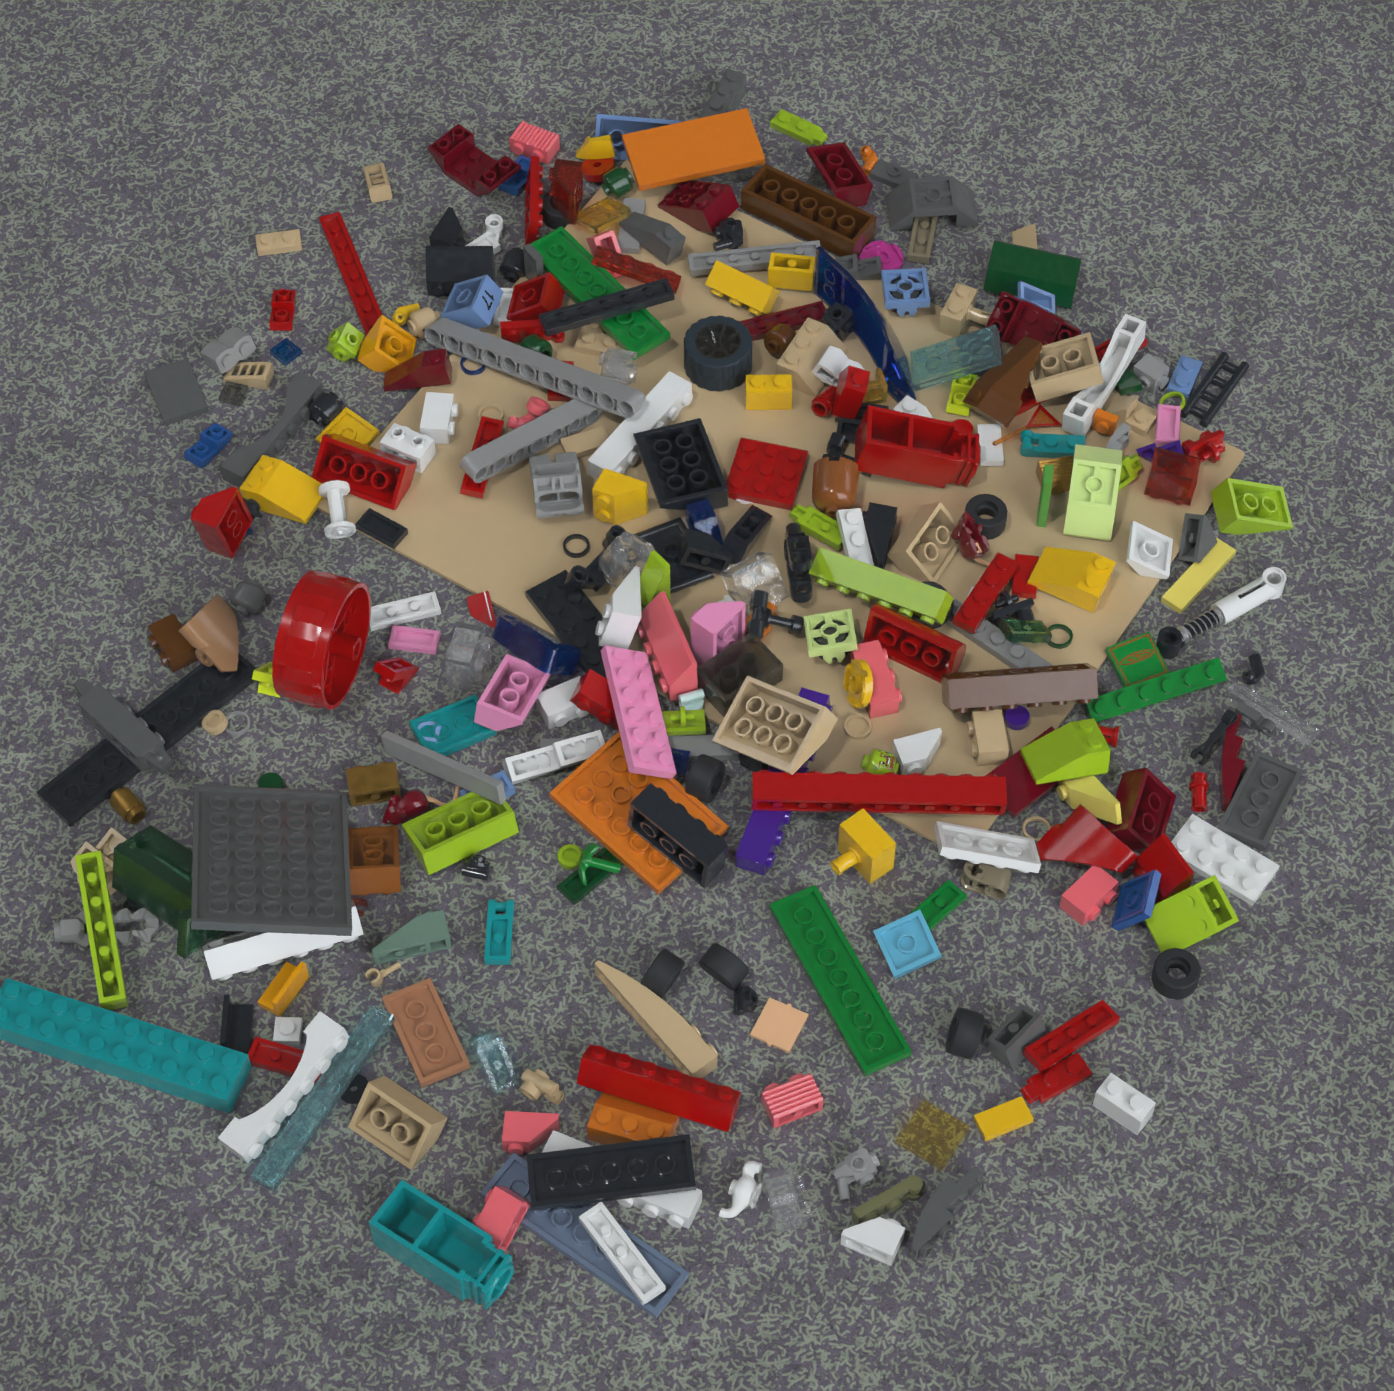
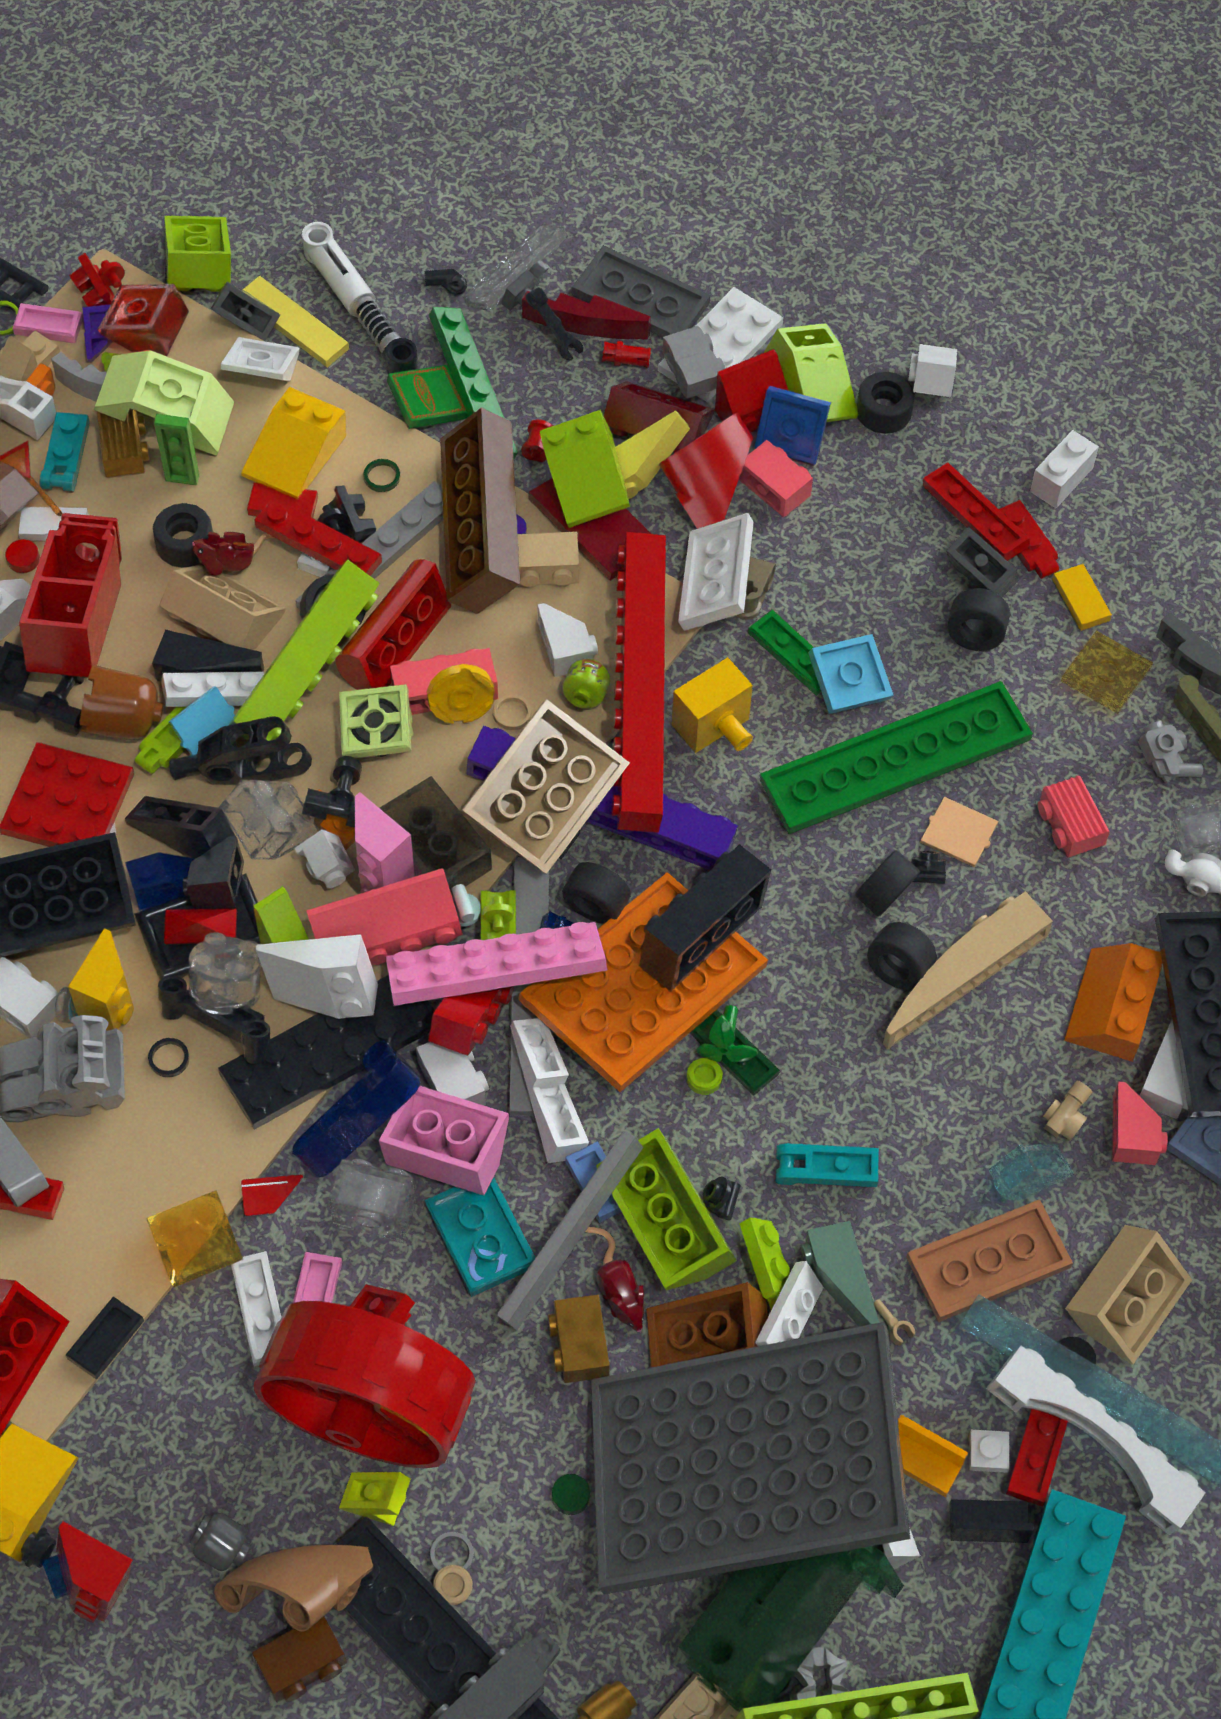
camera: 90 degrees left, 5 degrees up
white hose [318,480,356,539] -> none
red brick [577,1044,741,1132] -> none
clear green plate [998,619,1052,643] -> none
tan piece [1022,816,1051,843] -> none
none -> clear yellow slope [146,1190,243,1288]
none -> red slope [164,908,237,944]
none -> medium azure piece [169,686,235,755]
none -> light grey brick [662,326,725,398]
none -> lime hinge [739,1217,790,1310]
none -> white plate [755,1261,824,1346]
none -> white brick [908,344,957,397]

